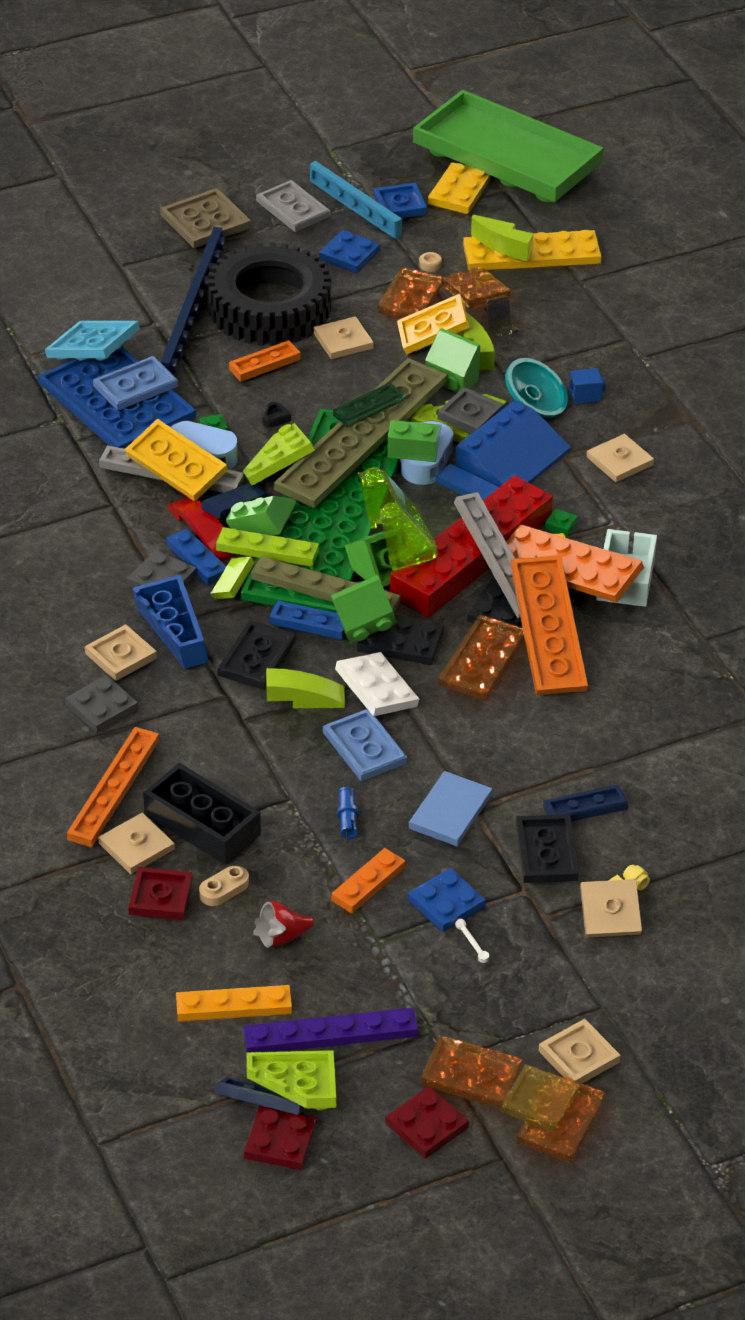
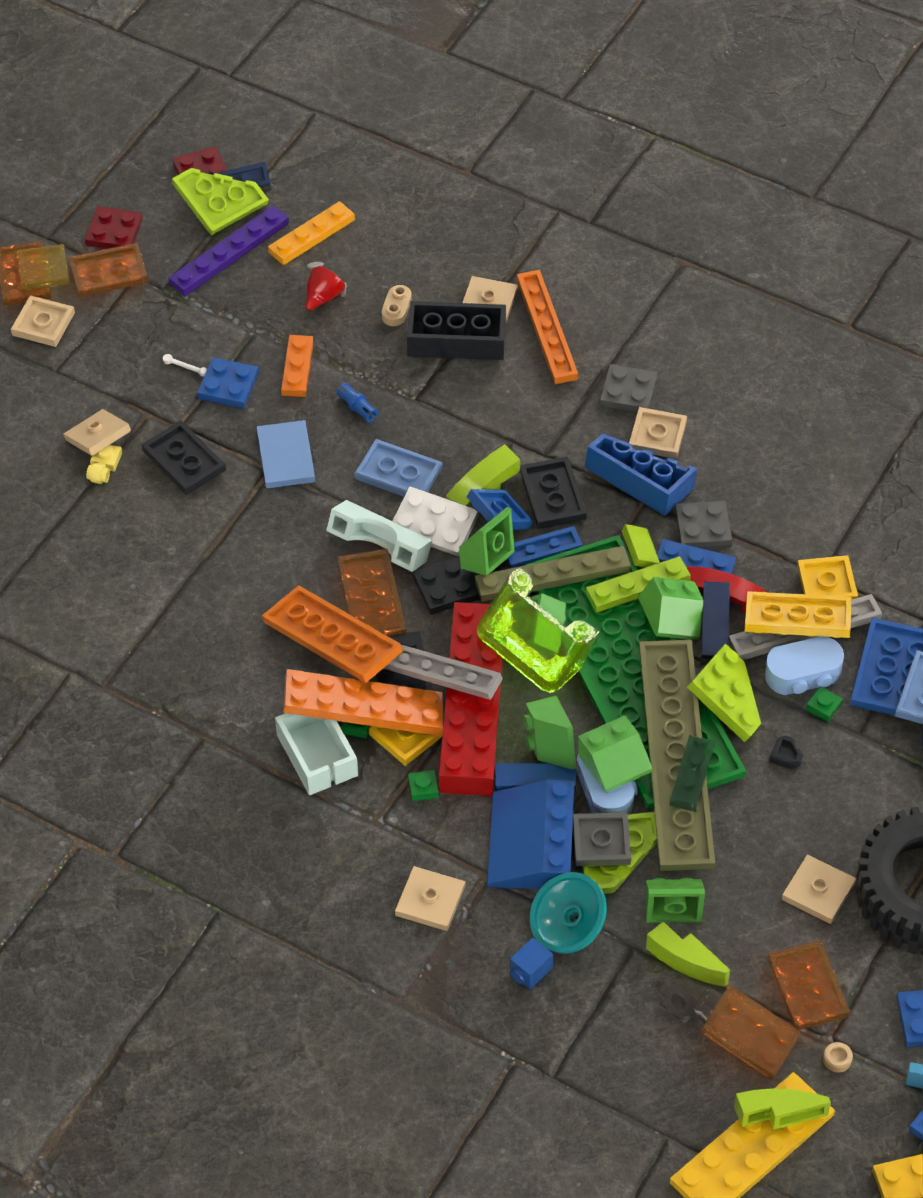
camera: 145 degrees right, 10 degrees up
dark red plate [128,867,193,920] -> none
orange plate [229,340,301,382] -> none
yellow plate [397,294,470,355] -> none
dark blue tile [543,785,628,821] -> none
none -> light aqua arch [326,500,433,572]
none -> blue plate [466,489,533,530]
none -> bright green slope [523,696,576,769]
none -> yellow plate [797,555,858,600]

